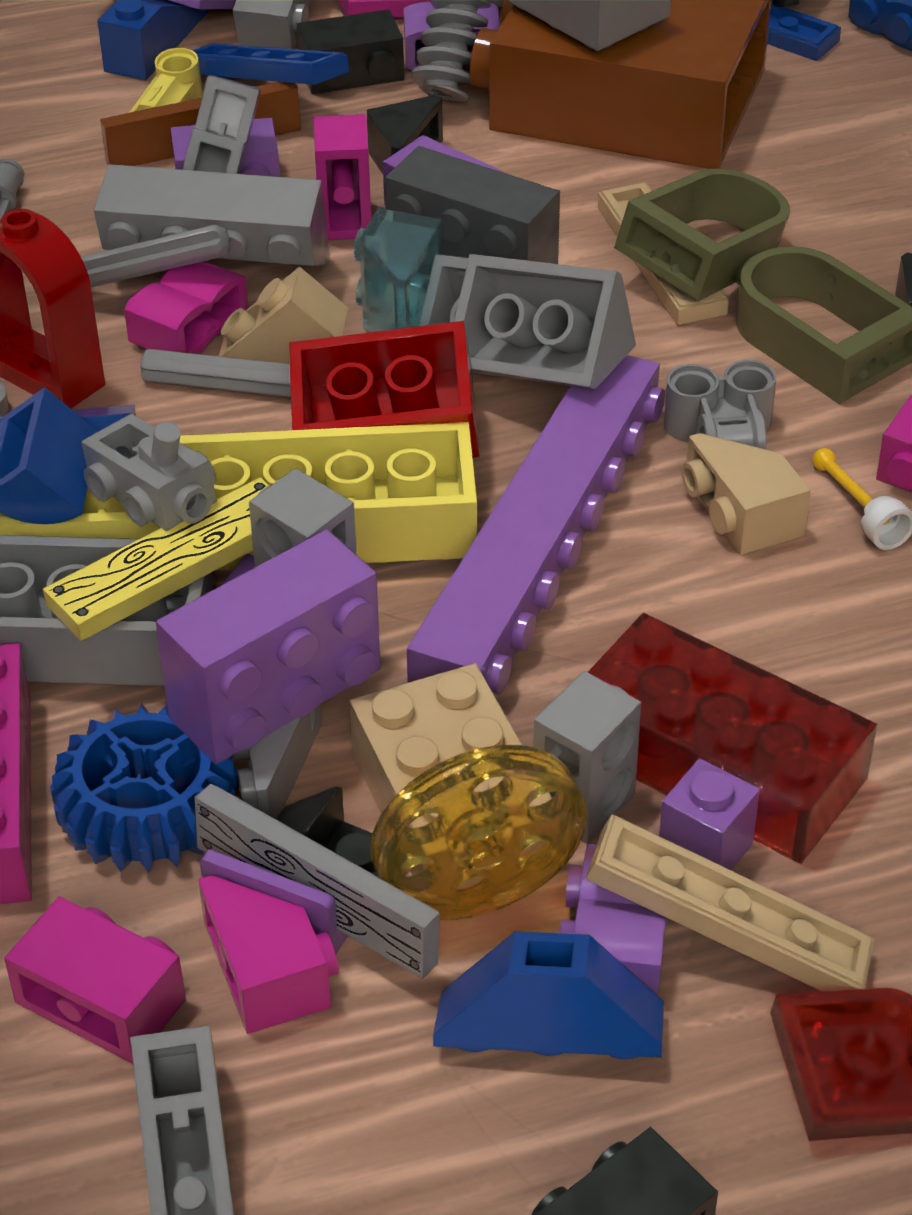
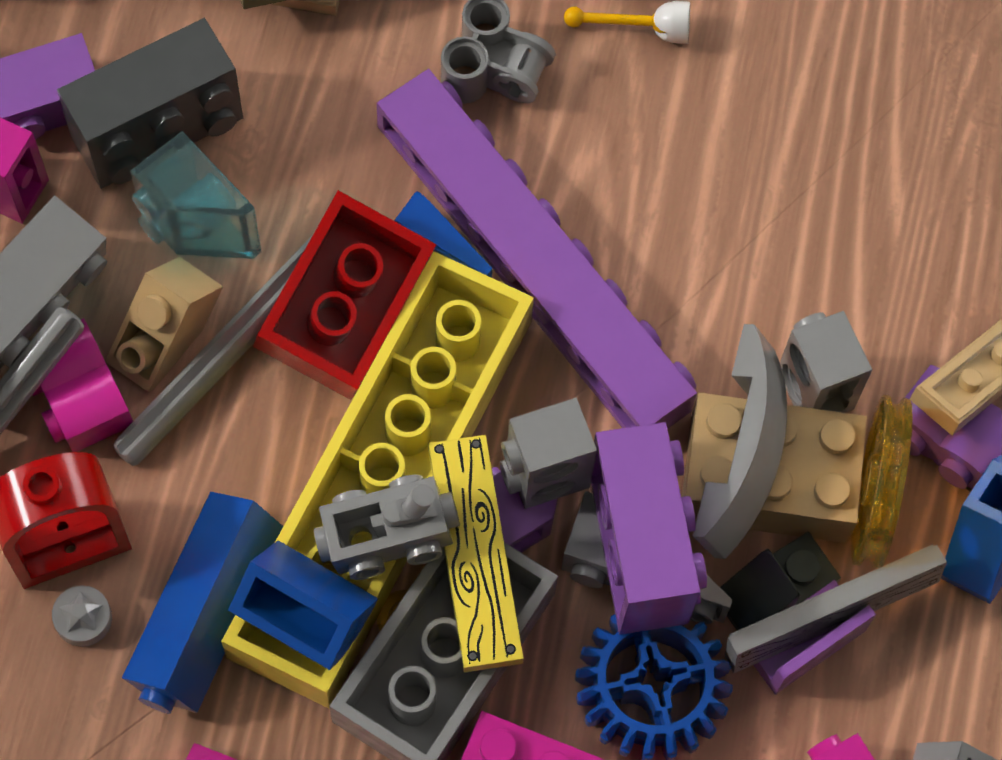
camera: 65 degrees left, 25 degrees up
dark pink slope [198,875,339,1034] -> none
light grey slope [419,254,636,389] -> none
clear red brick [588,613,877,864] -> none
medium lavender brick [659,758,760,870] -> none
tan slope [682,433,811,555] -> none
none -> blue slope [394,191,493,278]
none -> light grey slope [693,324,787,559]

